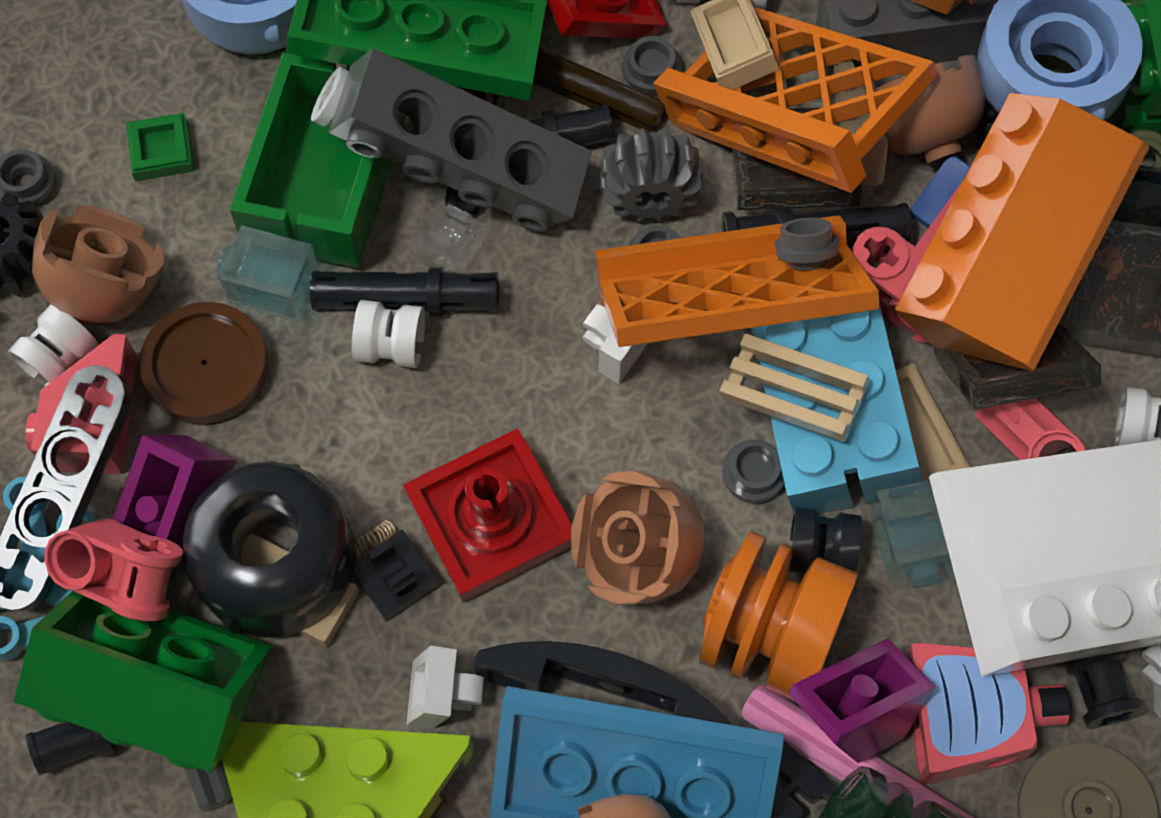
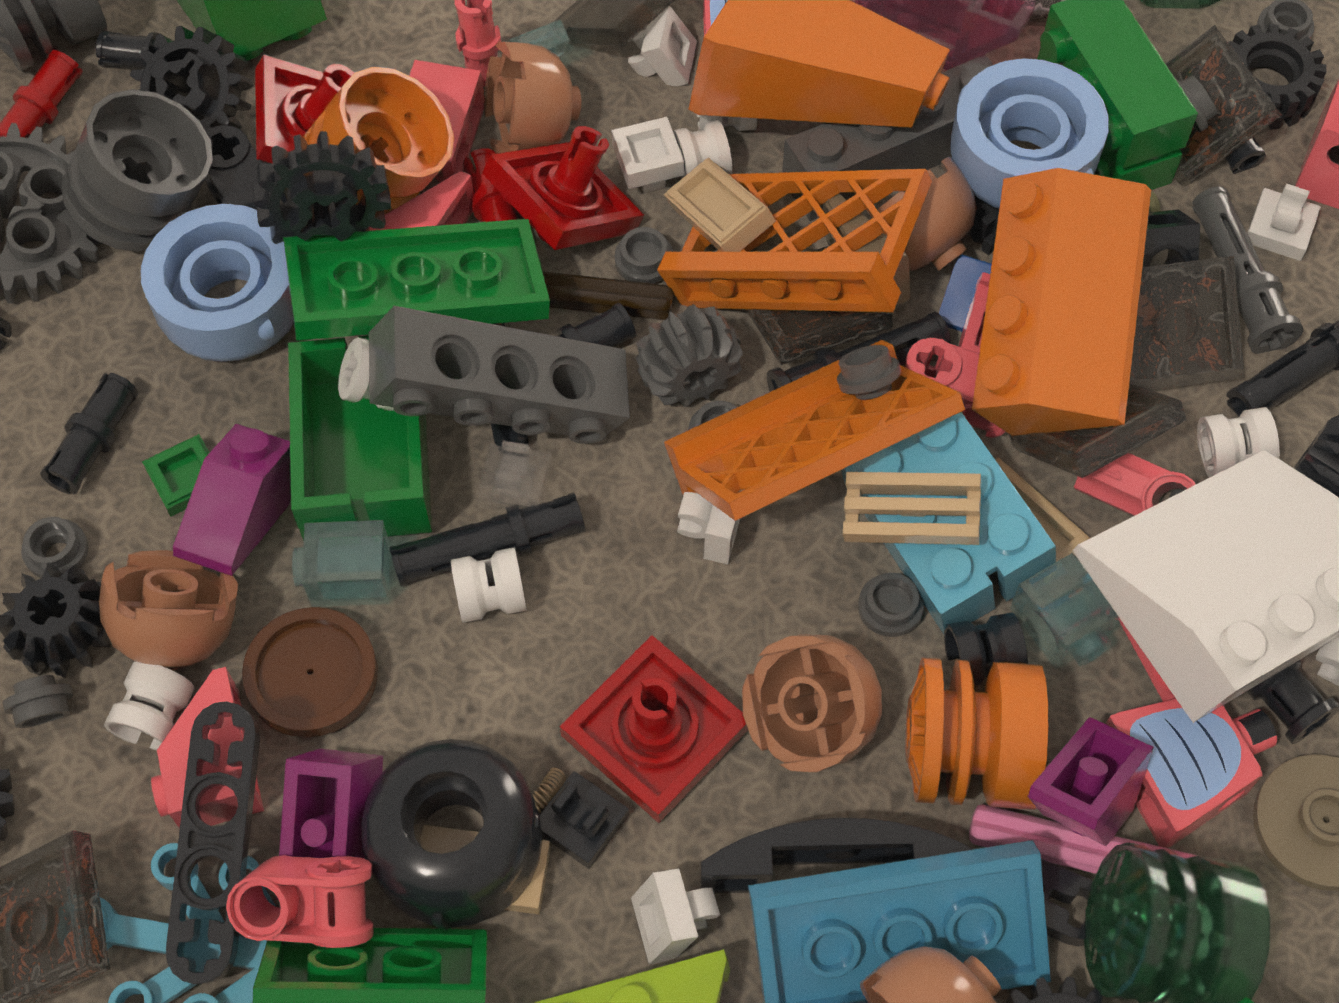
camera: 20 degrees left, 5 degrees down
none -> black pin [40,373,139,494]
none -> magenta slope [173,423,291,576]

